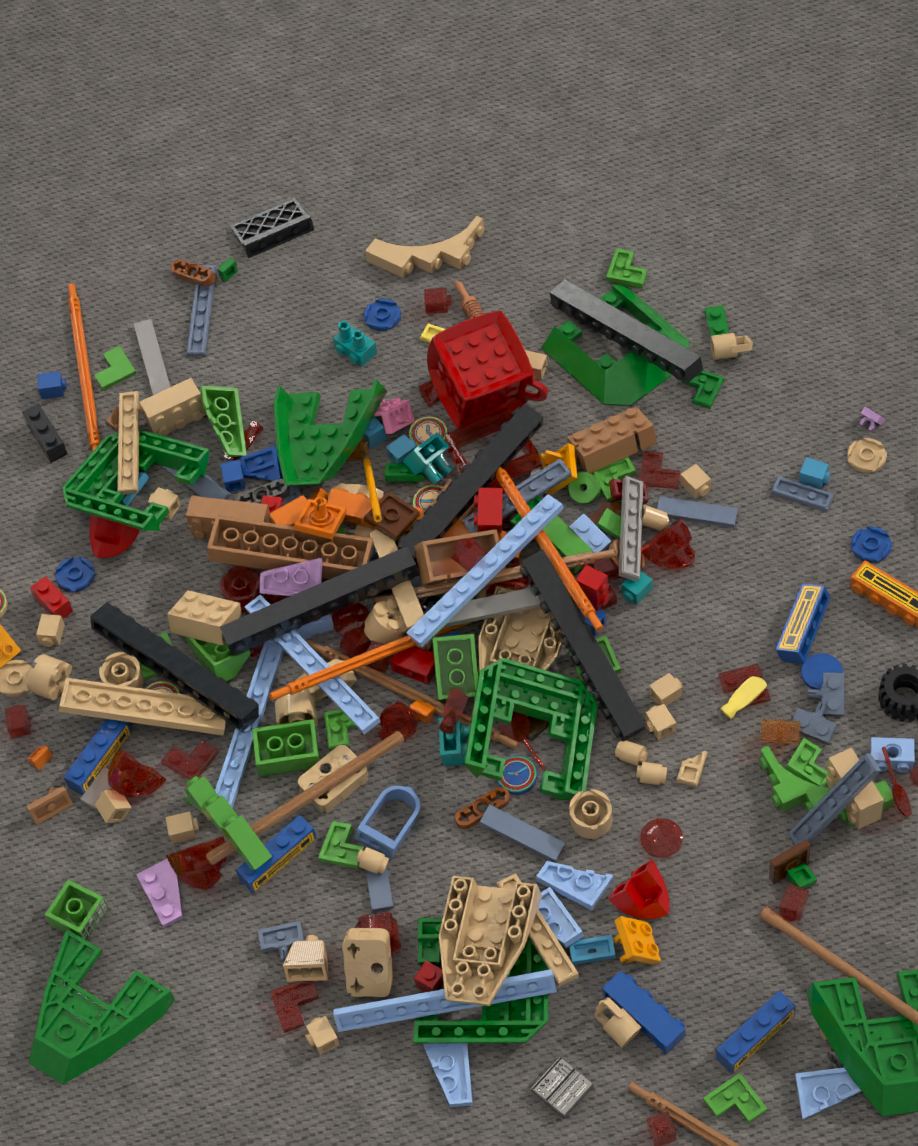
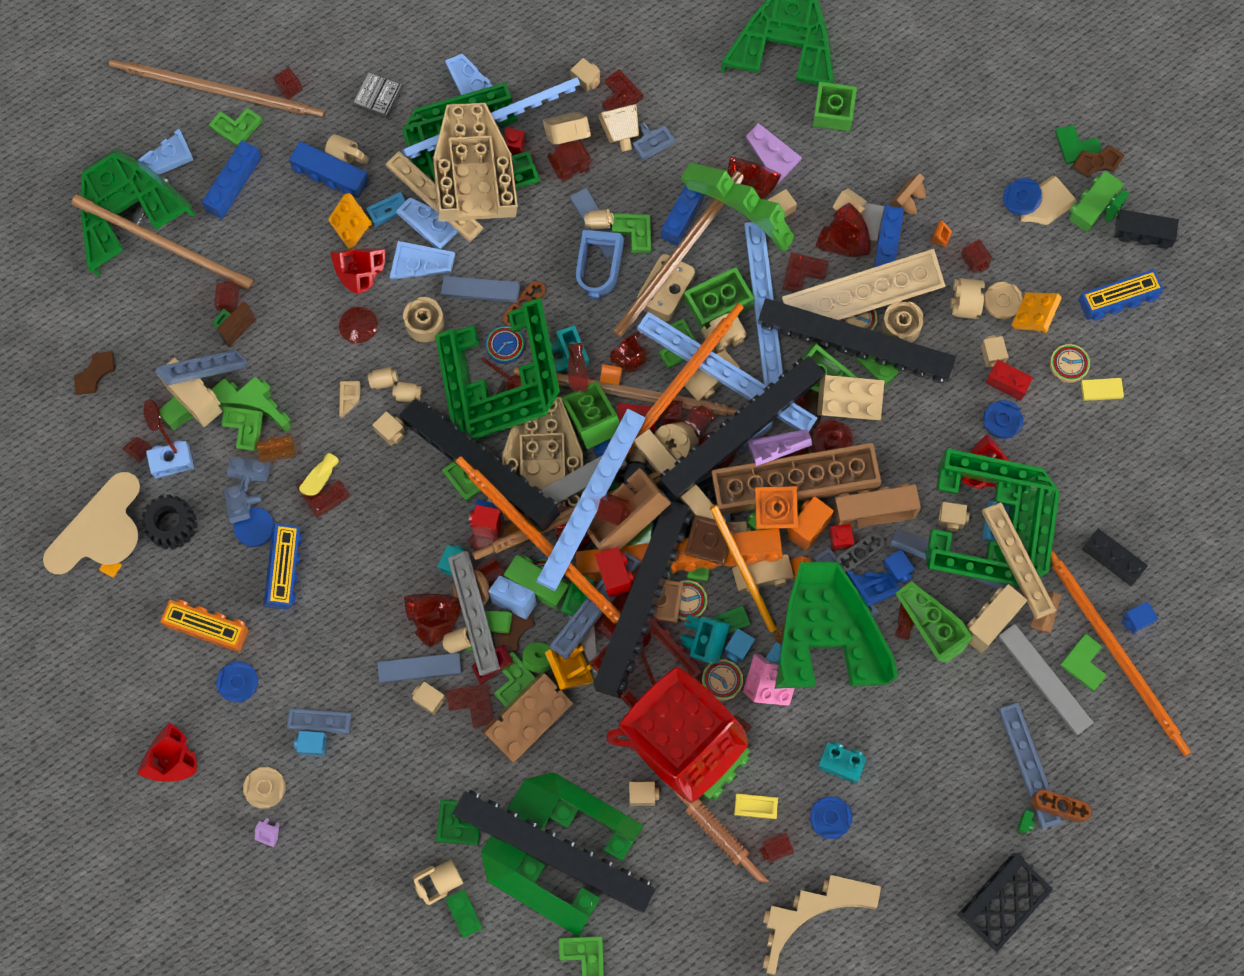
camera: 155 degrees right, 15 degrees up
tan brick [649,673,683,706] -> none

